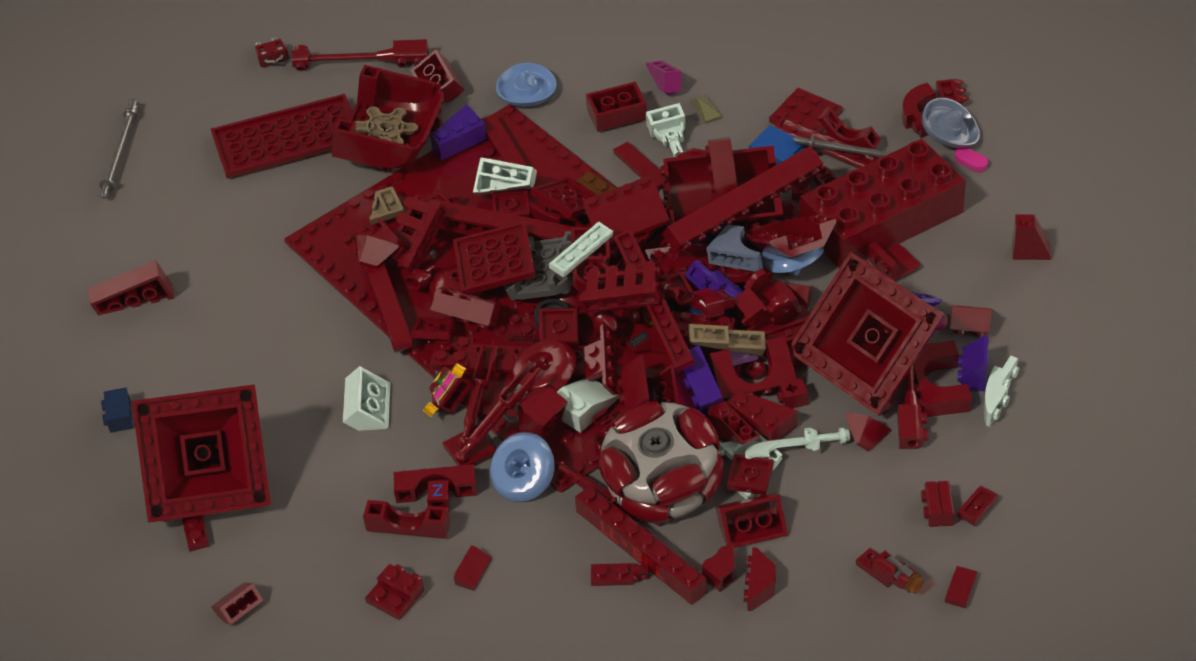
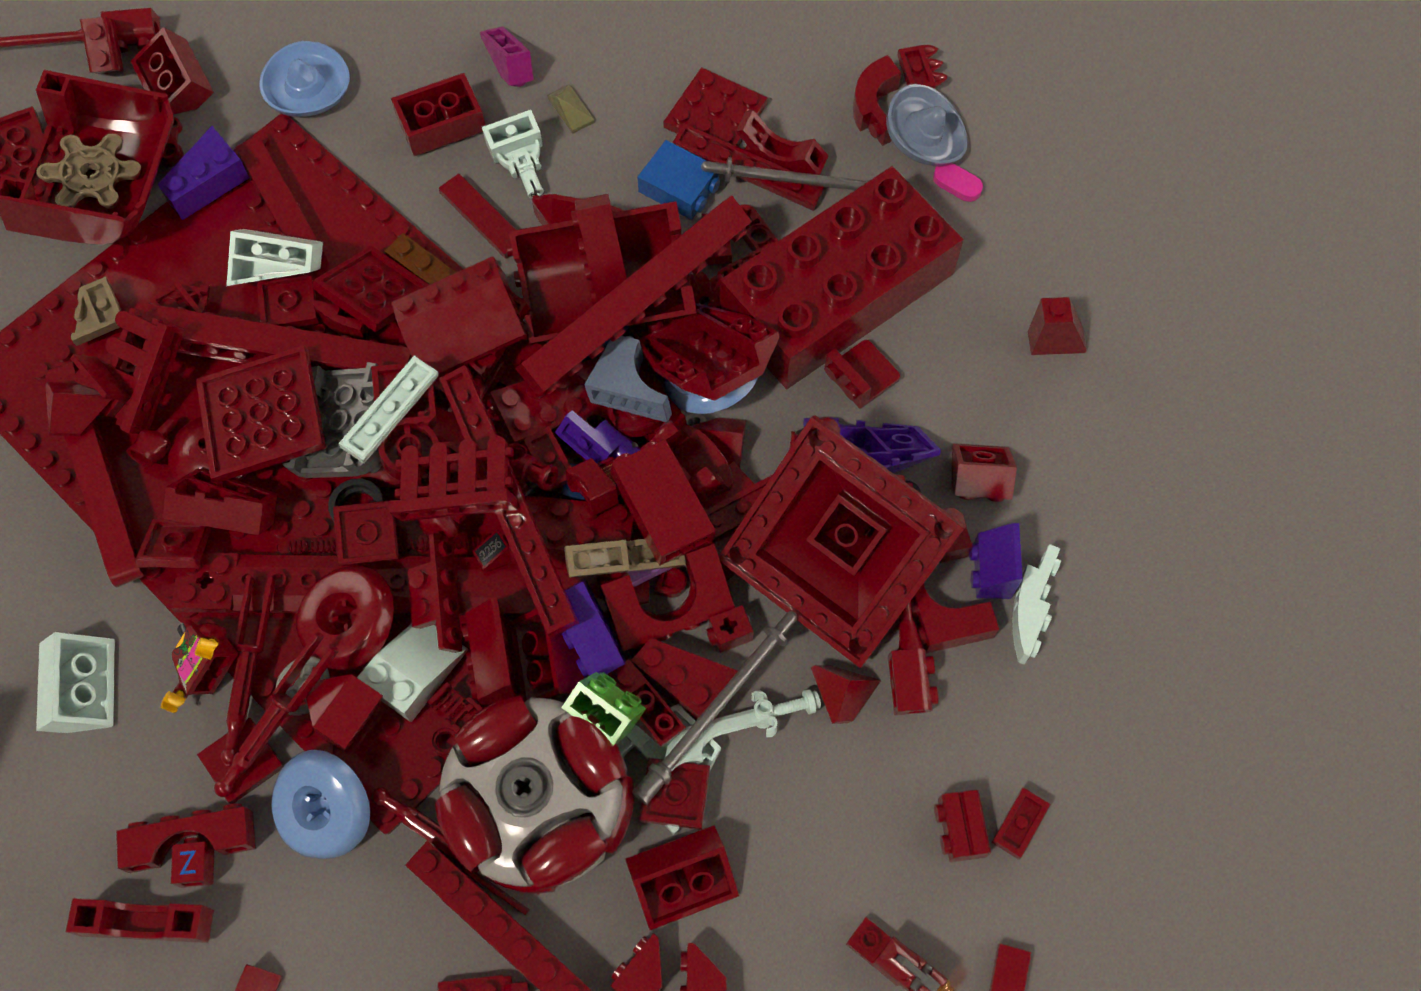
camera: 10 degrees left, 20 degrees up
none -> dark red brick [80,17,124,74]
none -> bright green brick [561,672,646,746]
none -> dark red brick [610,439,716,566]
none -> flat silver bar [632,611,797,805]

